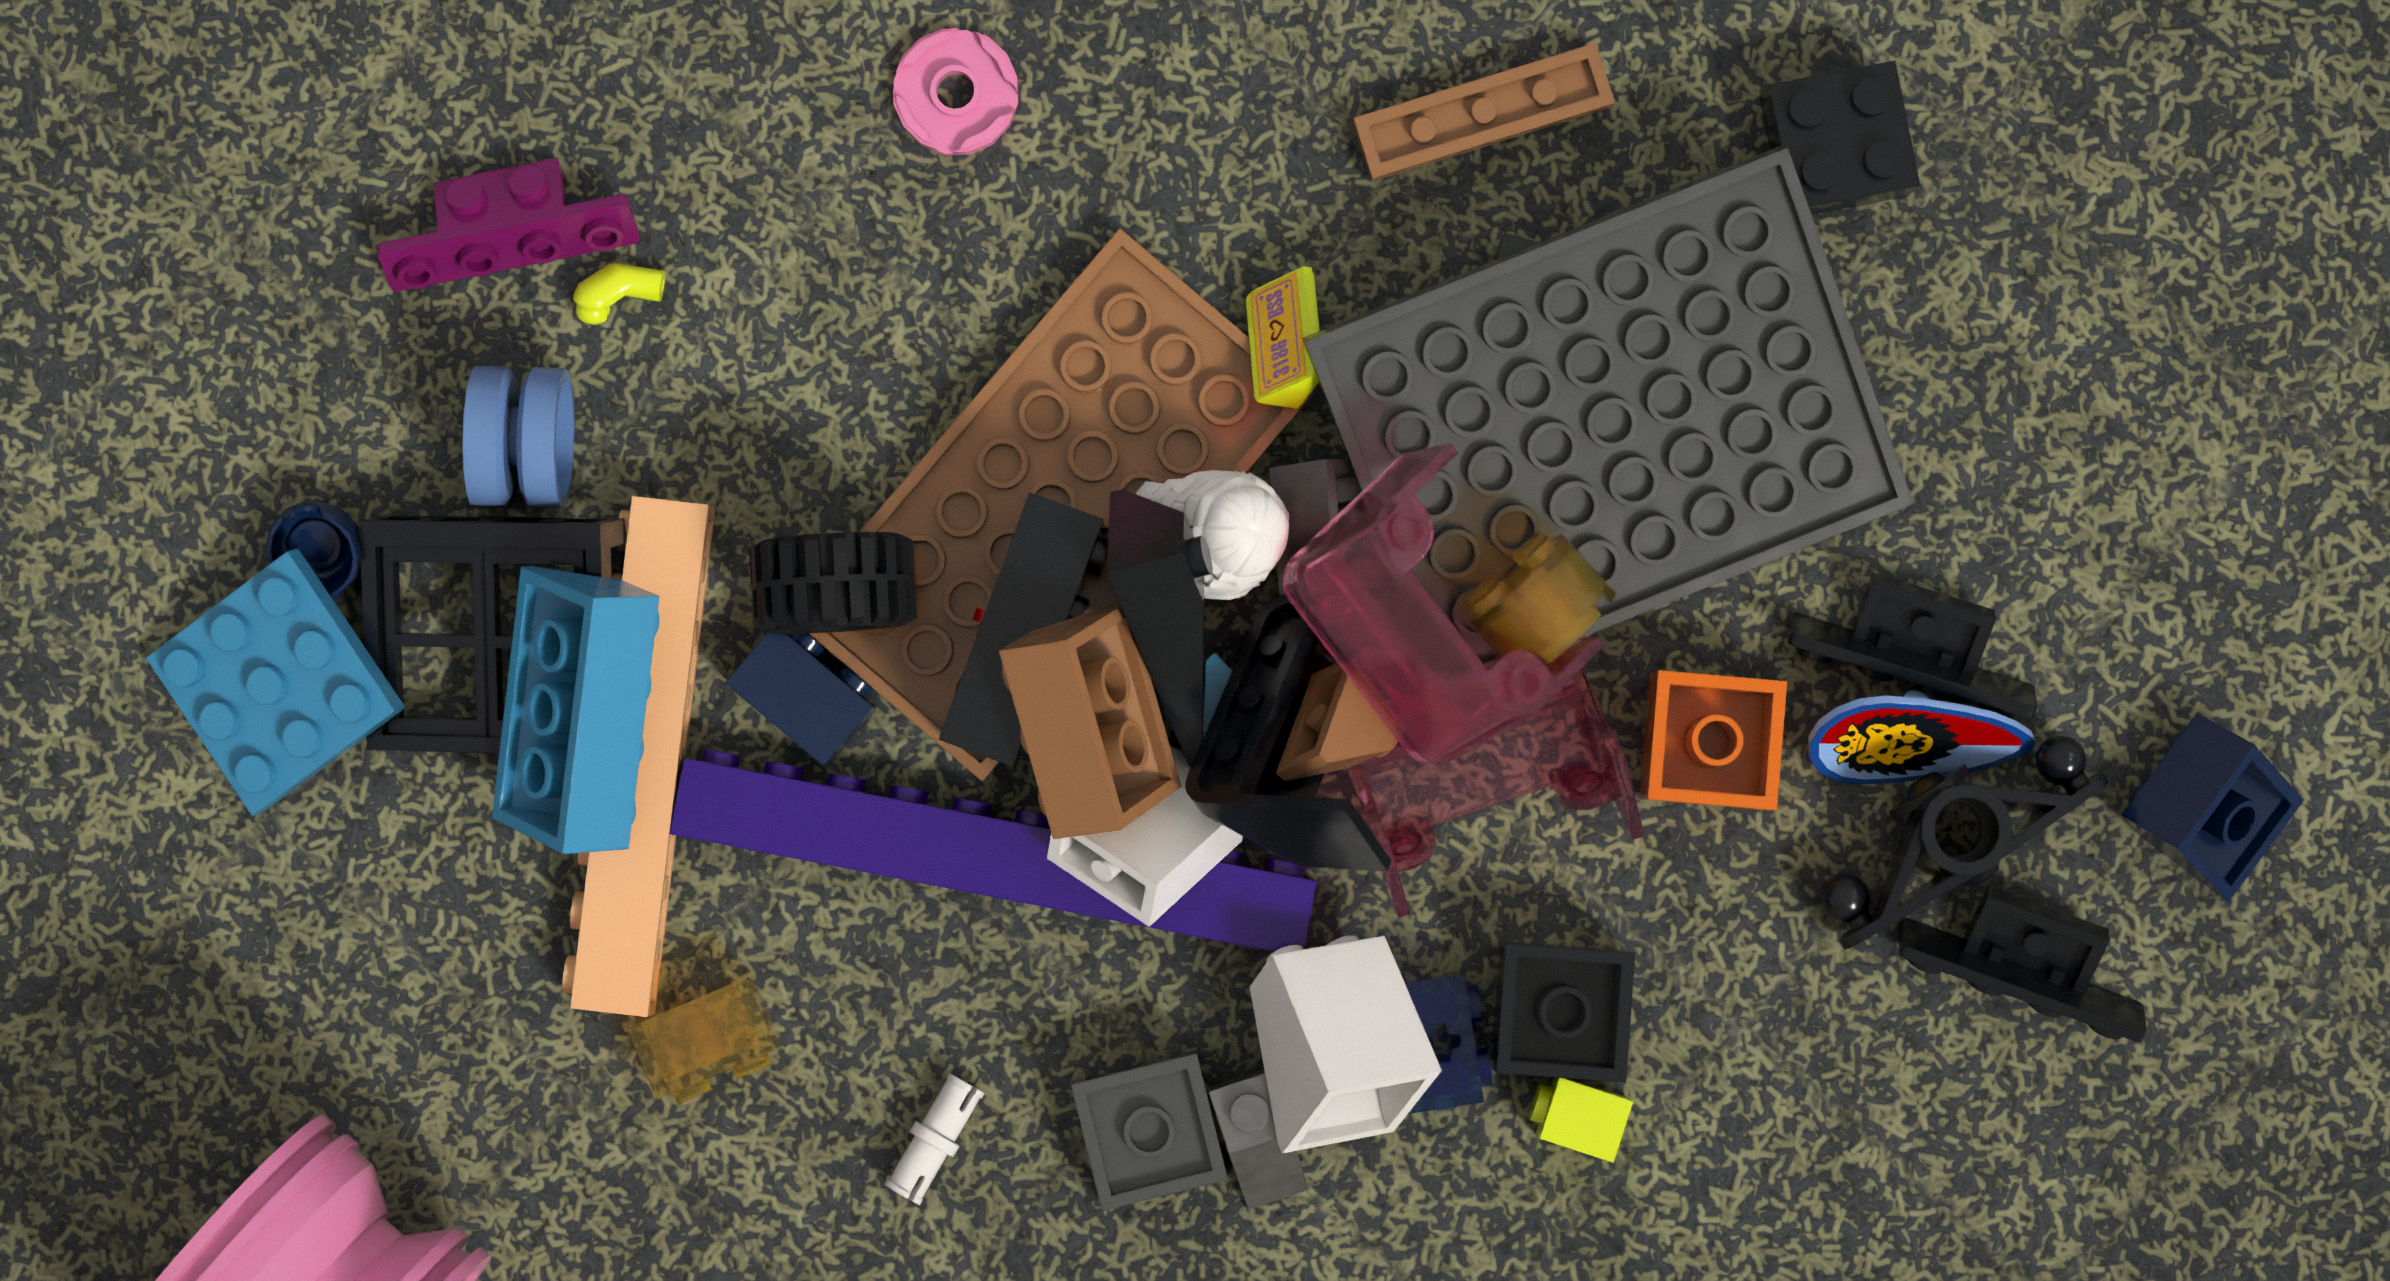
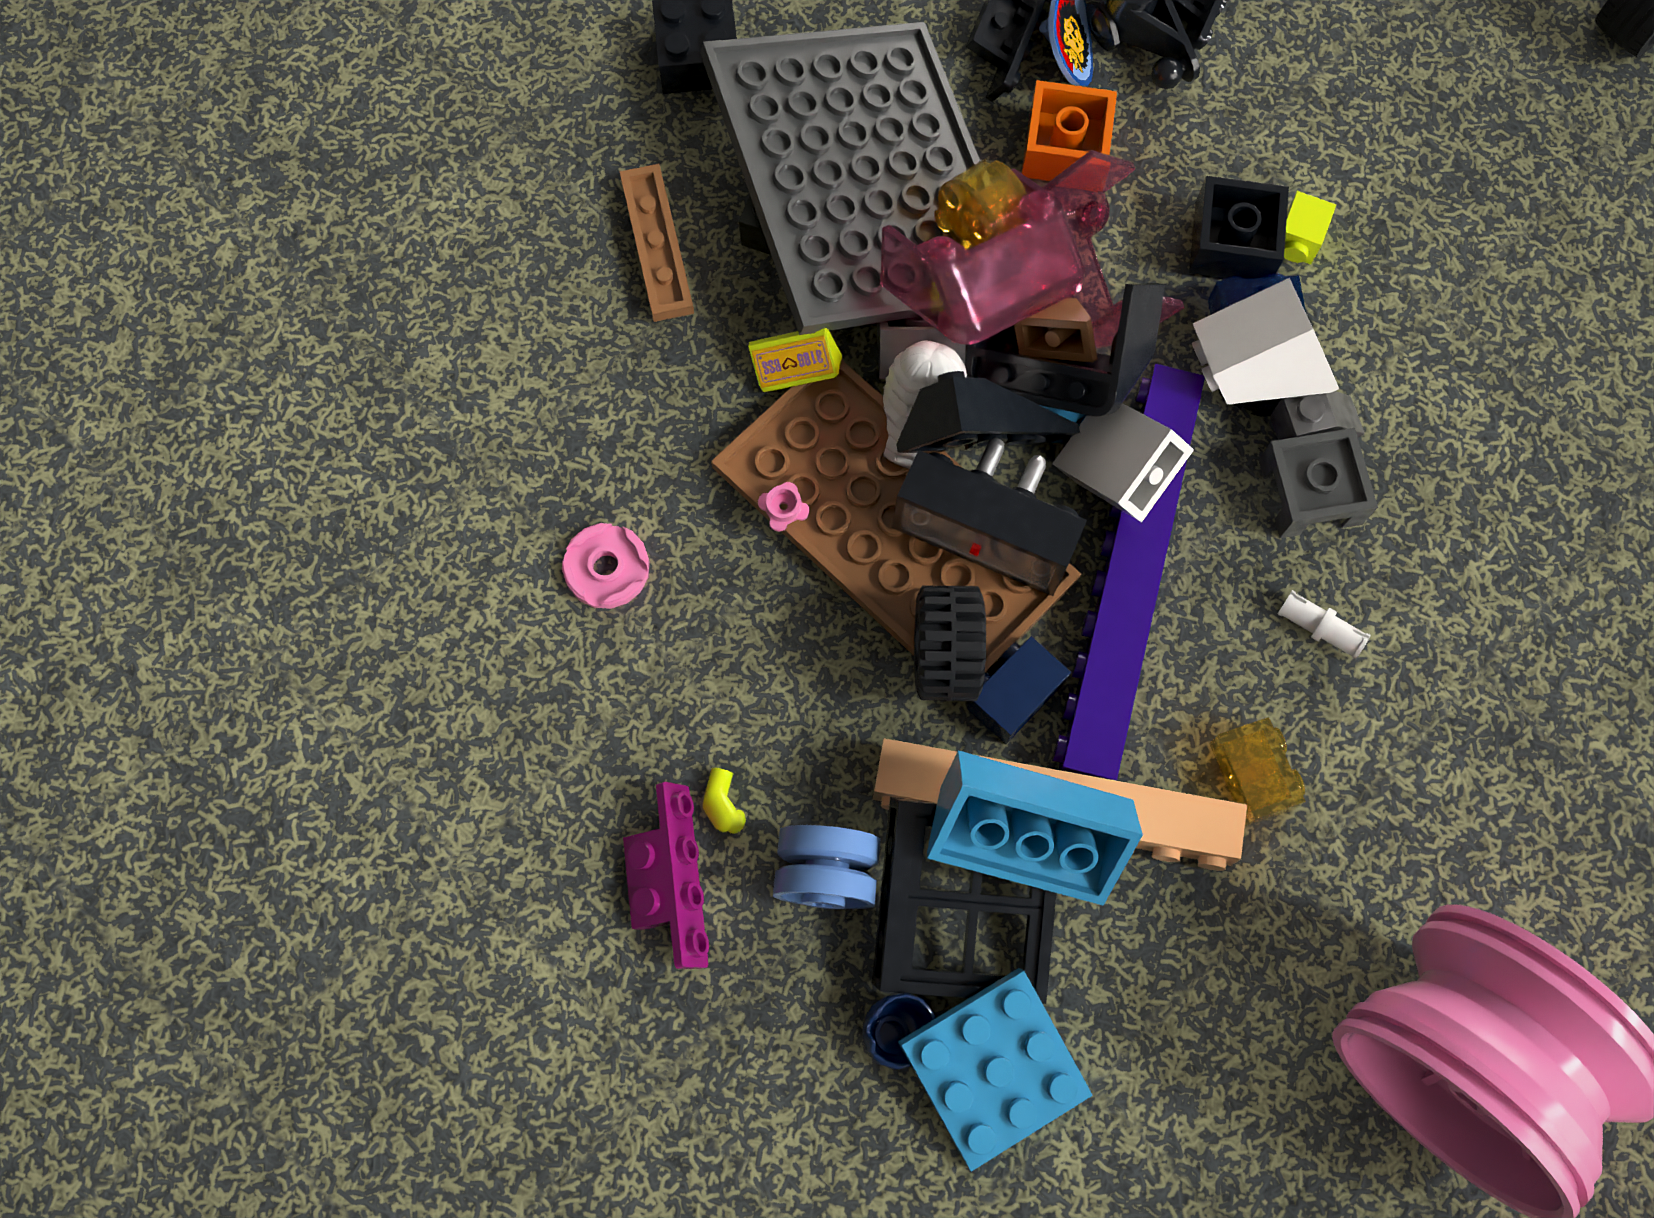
camera: 85 degrees left, 15 degrees down
medium nougat slope [999,603,1181,839] -> none
none -> bright pink plate [758,482,809,532]

